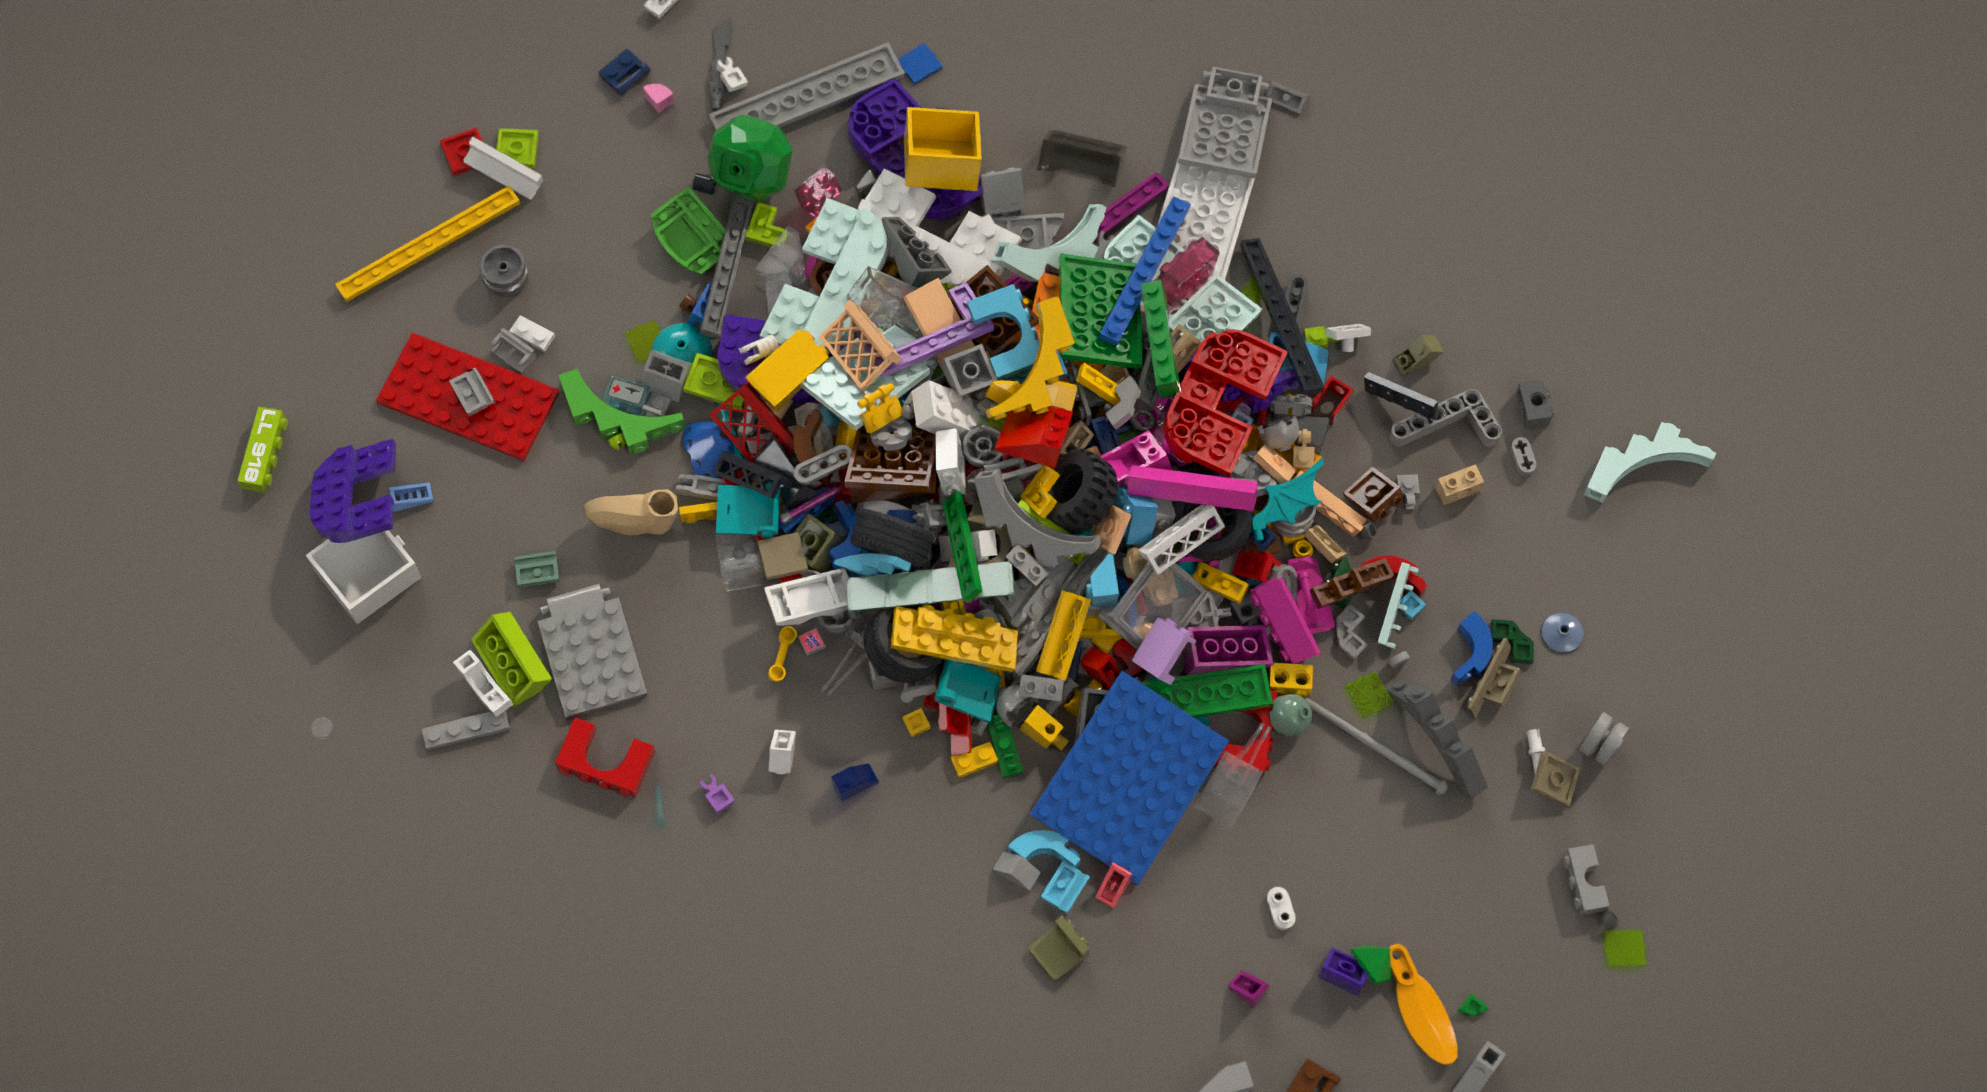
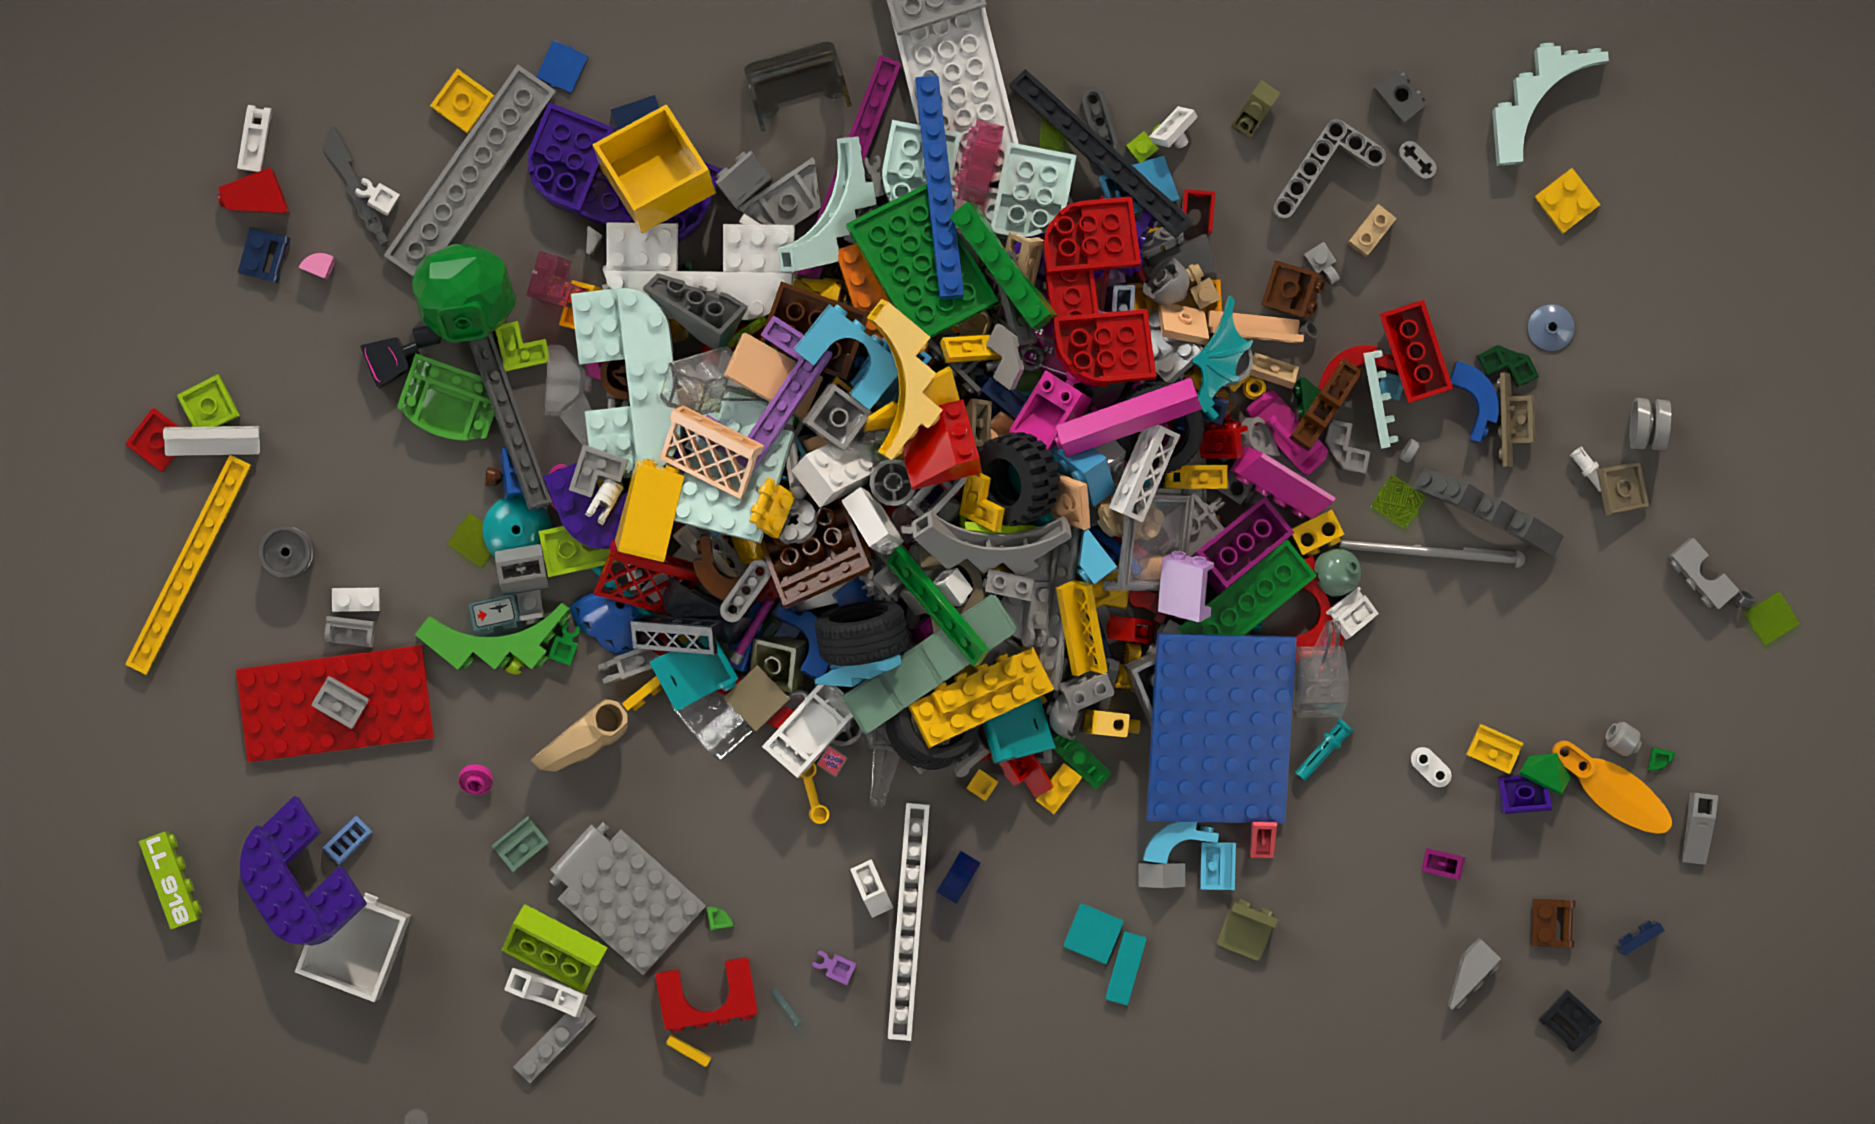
camera: 30 degrees left, 20 degrees up
black plate [1364,372,1439,420] -> none
none -> red slope [217,167,290,215]
none -> black torso [360,337,420,388]
none -> yellow plate [430,69,495,134]
none -> dark pink plate [458,764,493,795]
none -> green plate [548,622,581,666]
none -> light grey plate [569,445,629,497]
none -> yellow tile [666,1034,712,1067]
none -> bright green tile [707,907,734,930]
none -> white brick [888,802,930,1041]
none -> teal tile [1063,903,1124,964]
none -> teal tile [1105,931,1147,1006]
none -> teal pin [1295,718,1355,782]
none -> white plate [1326,587,1379,639]
none -> red slope [1379,300,1453,403]
none -> yellow plate [1466,724,1524,774]
none -> yellow plate [1534,168,1600,234]
none -> light grey head [1605,722,1642,756]

